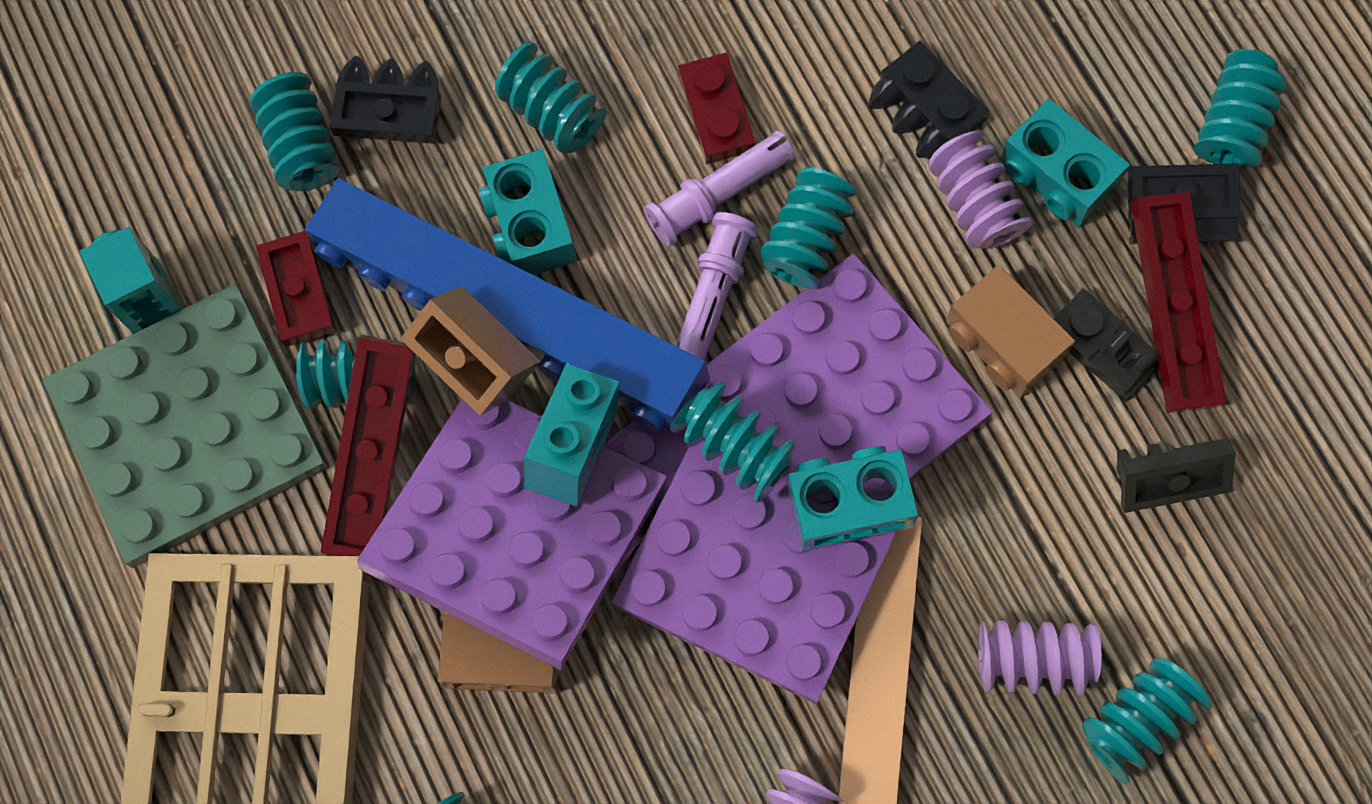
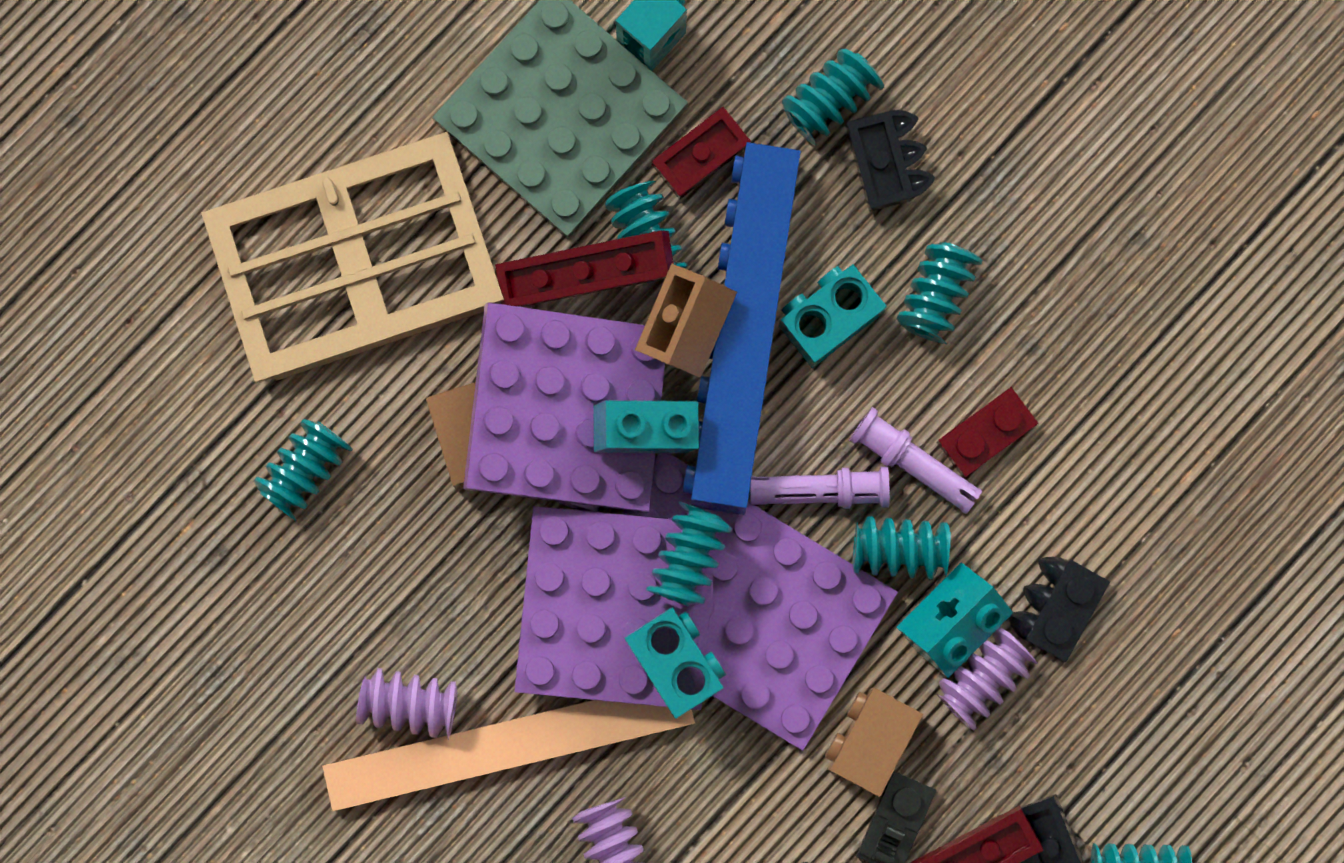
camera: 60 degrees right, 10 degrees up
teal brick [1000,98,1130,228] -> none
none -> teal brick [896,562,1014,678]

